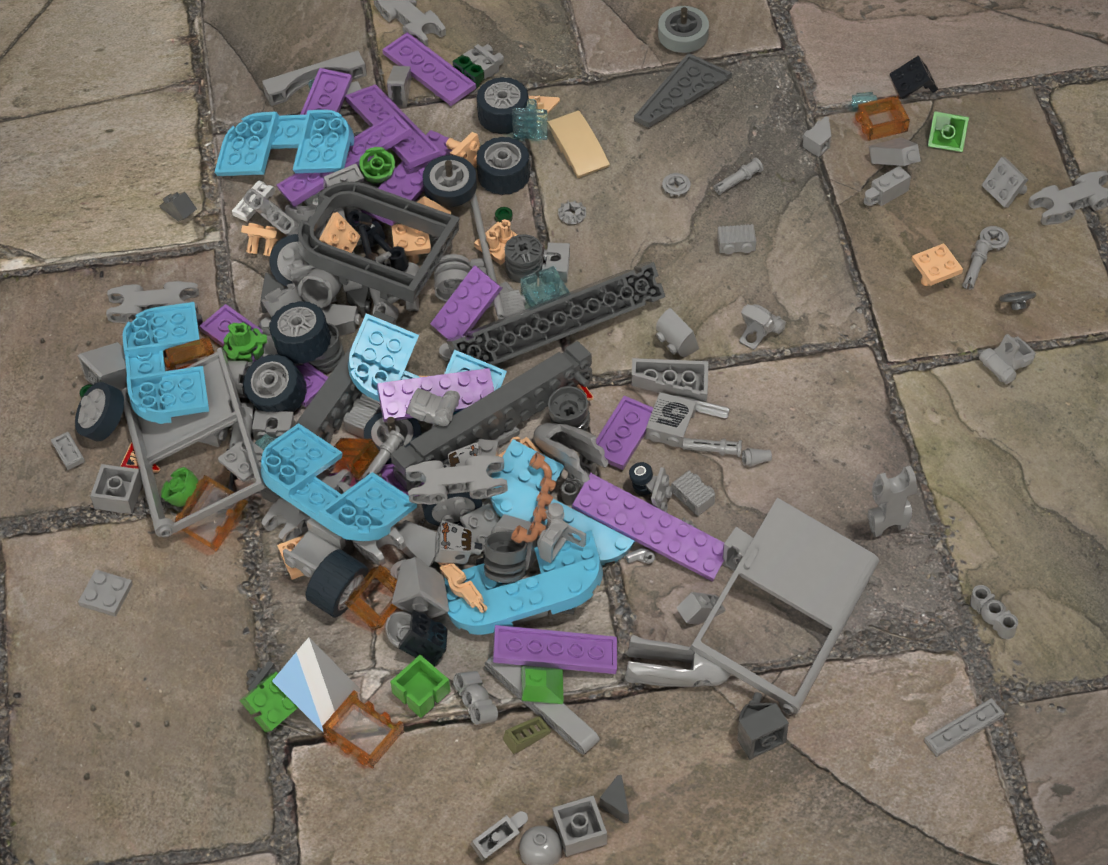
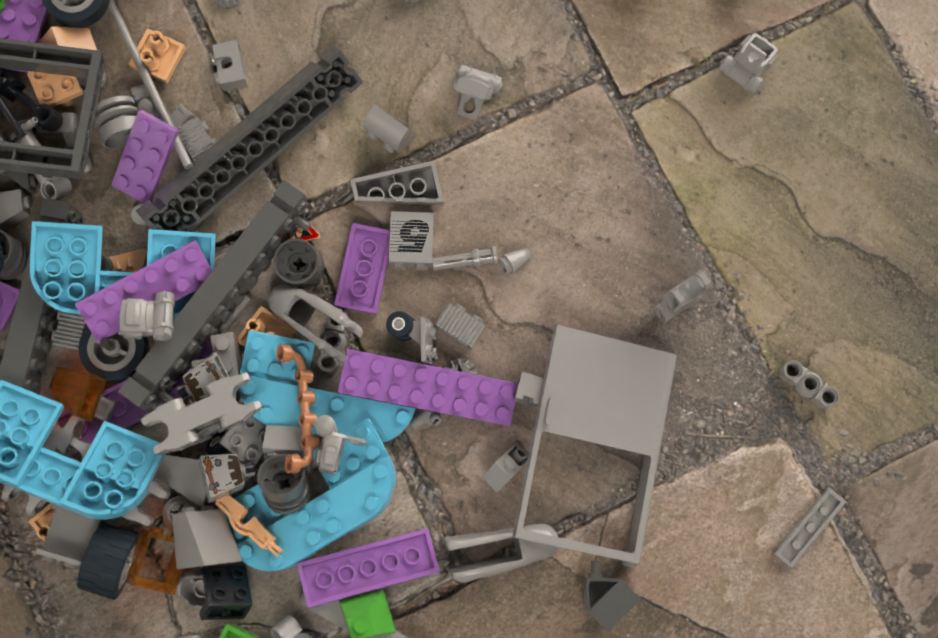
camera: 20 degrees left, 25 degrees up
light grey pin [361,430,405,480] -> none
dark green tile [495,207,513,223] -> none
dark grey wheel [504,234,543,283] -> none
clear light blue piece [520,266,569,307] -> none
light grey axle [676,395,730,418] -> none

